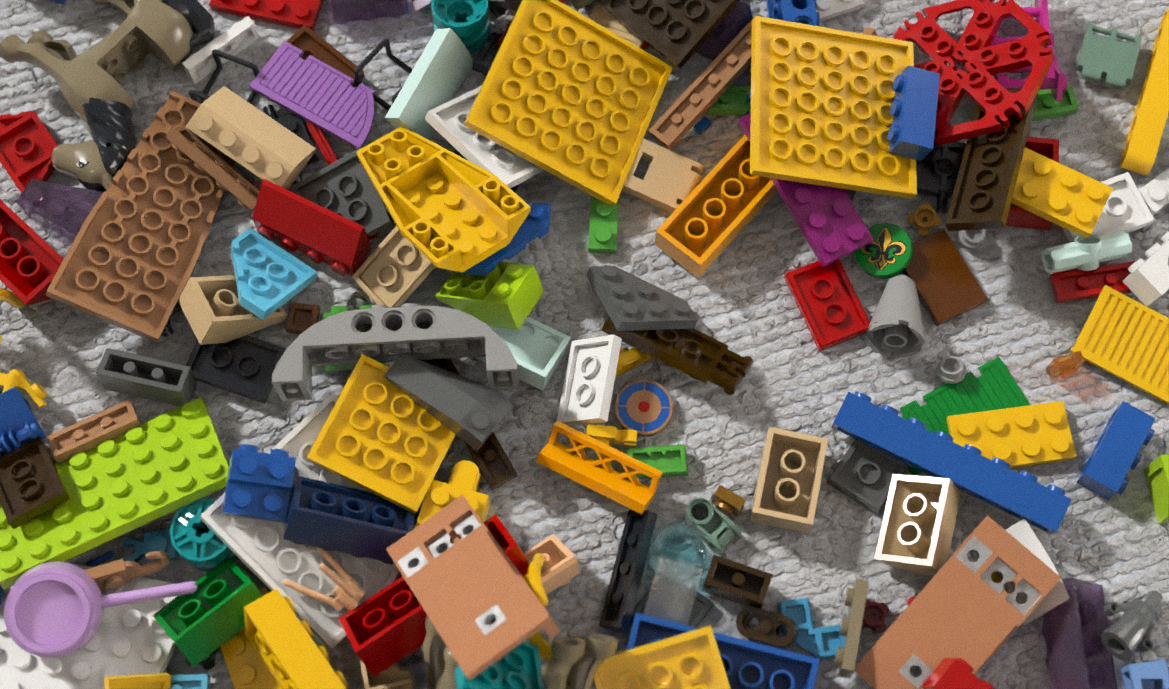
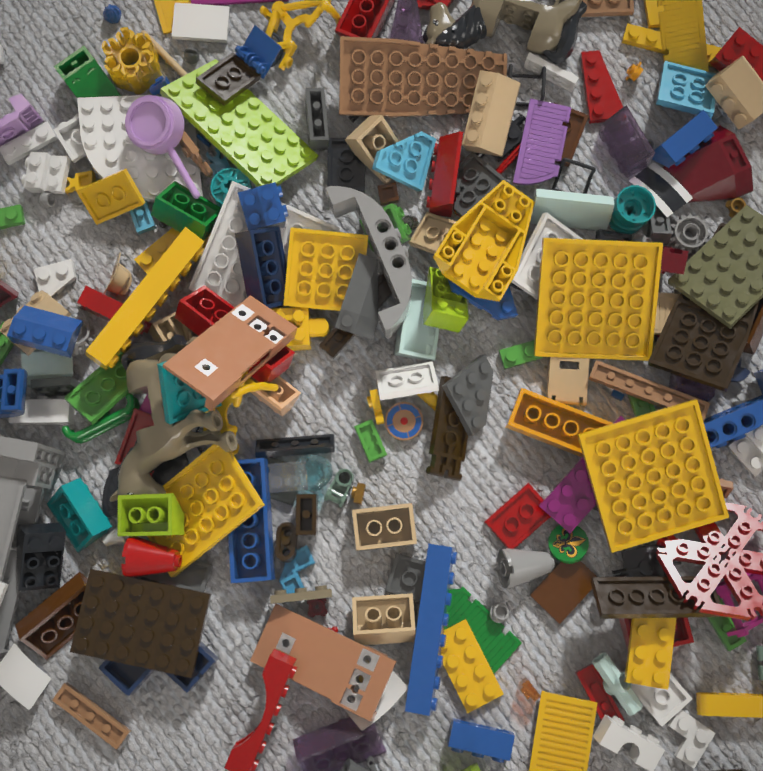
camera: 75 degrees right, 10 degrees up
medium nougat plate [47,399,142,464] -> none
medium nougat plate [166,125,260,210] -> none
light nougat plant [283,547,365,611] -> none
light orange fence [536,420,663,514] -> none
blue brick [887,65,940,161] -> none
pearl gold plate [908,203,942,236] -> none

